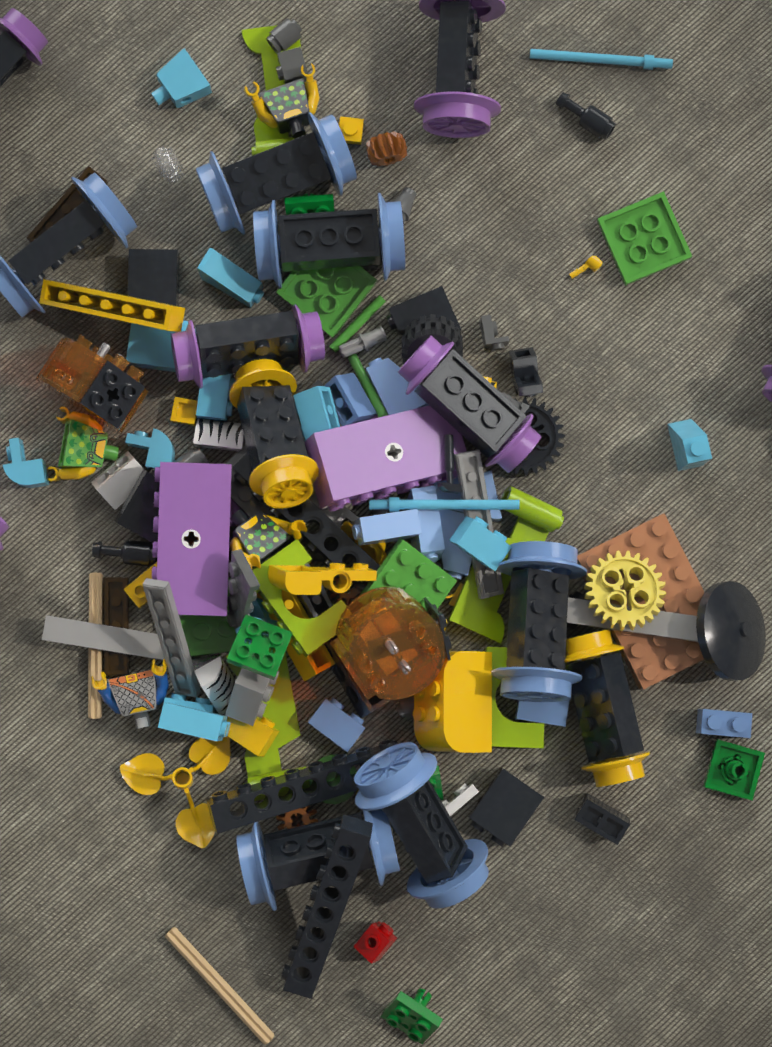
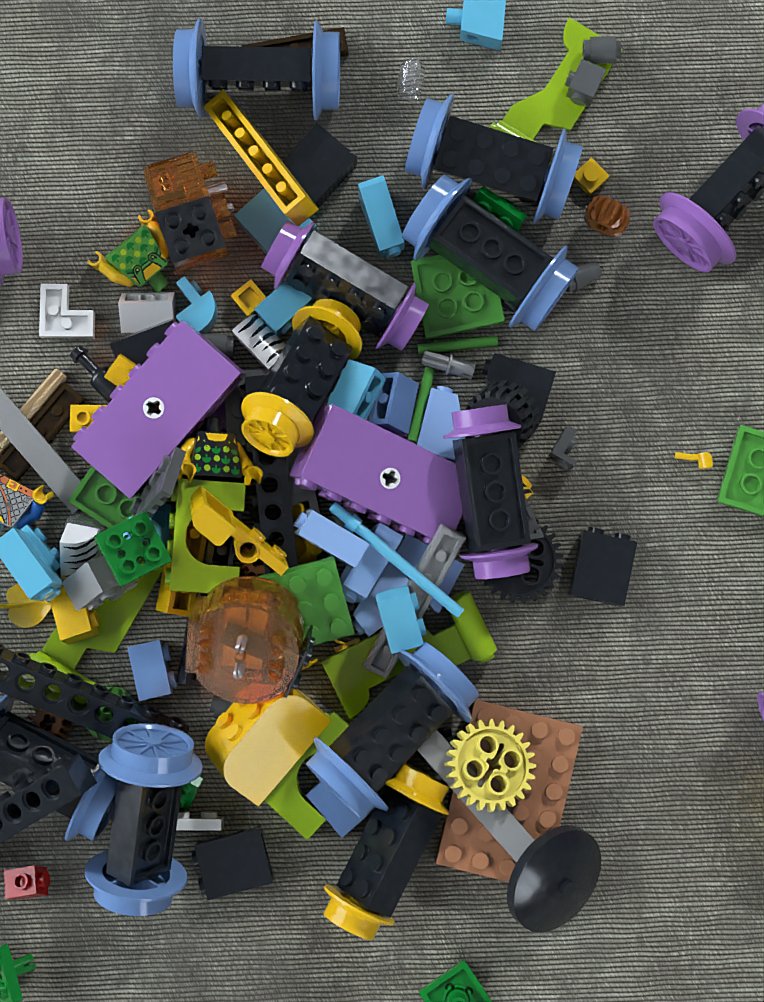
camera: 45 degrees right, 0 degrees up
medium azure brick [3,438,49,488] -> none
light grey tile [142,578,201,697] -> none
torso [244,63,319,139] -> none
black piece [438,434,462,494] -> none
black brick [509,347,543,397] -> none
black hinge [574,793,630,845] -> none
medium azure slope [667,419,712,471] -> none
medium blue brick [696,709,752,738] -> none
none -> white plate [39,284,95,339]
none -> yellow plate [104,353,136,387]
none -> black brick [568,527,637,607]

